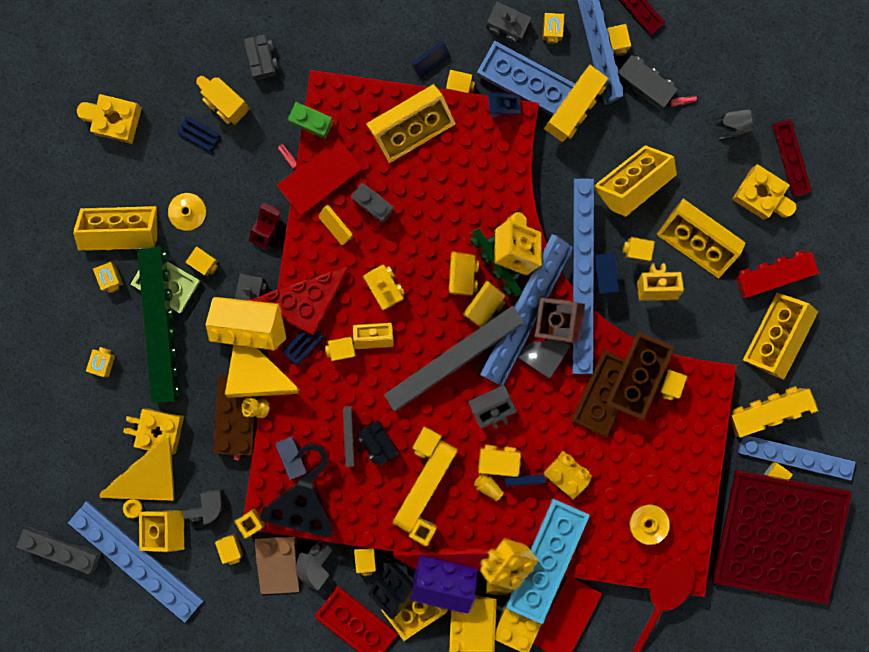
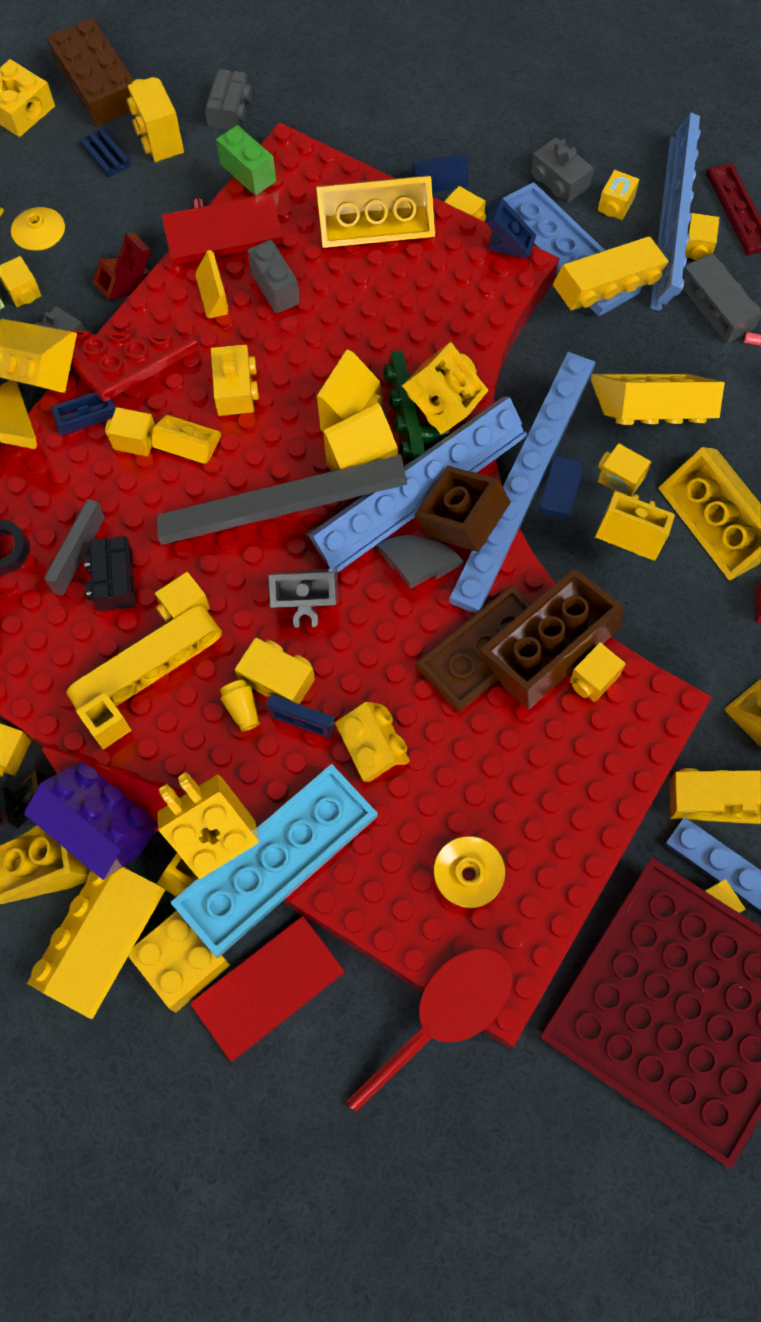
camera: 25 degrees right, 20 degrees down
none -> reddish brown brick [46,18,135,127]

